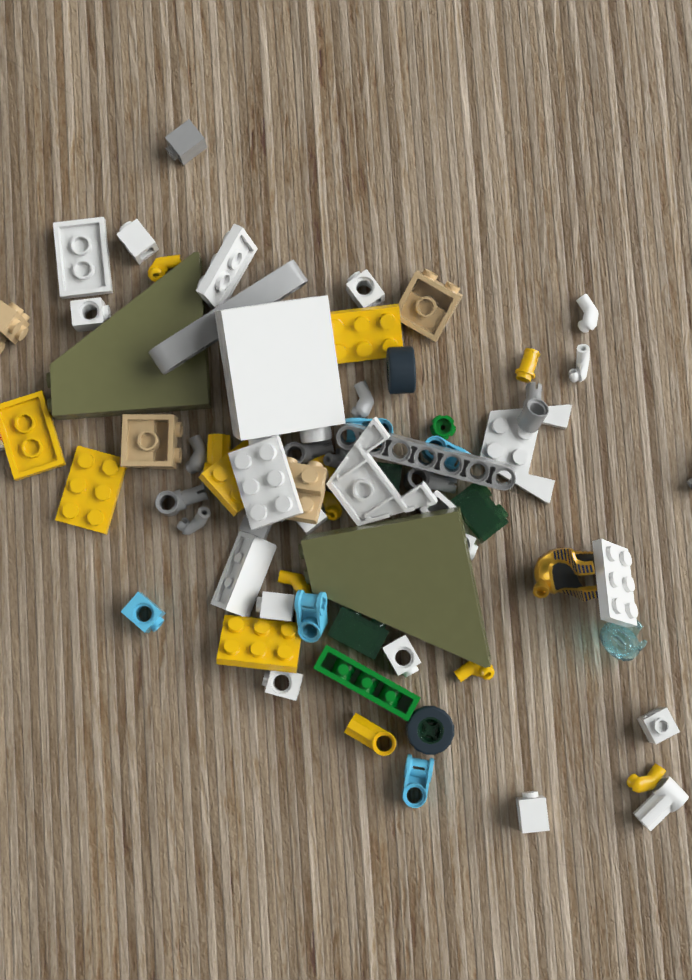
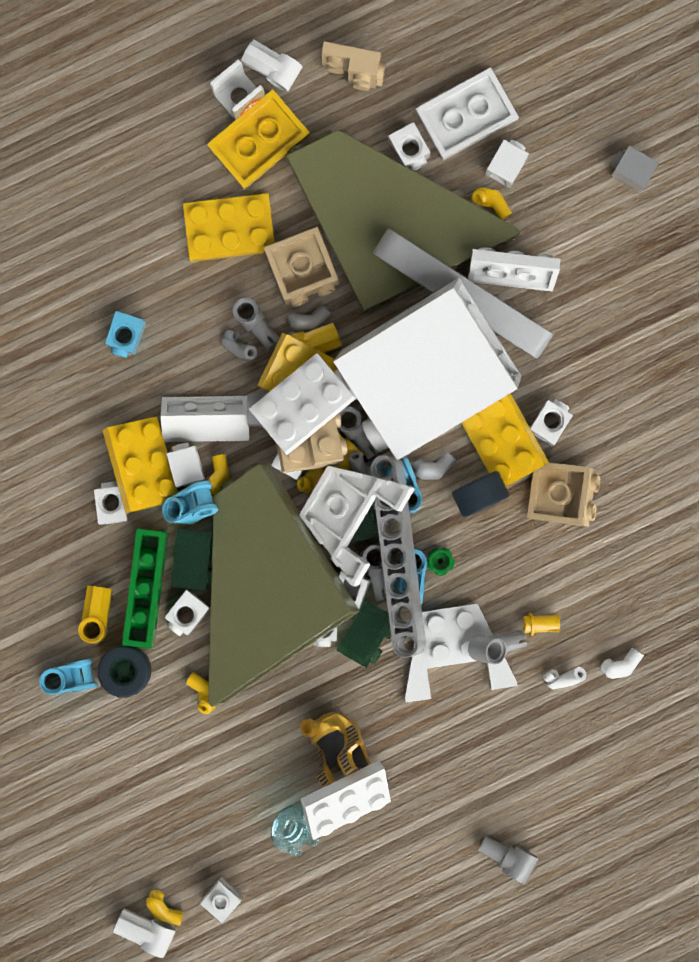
camera: 65 degrees right, 5 degrees up
white brick [516,791,550,833] -> none

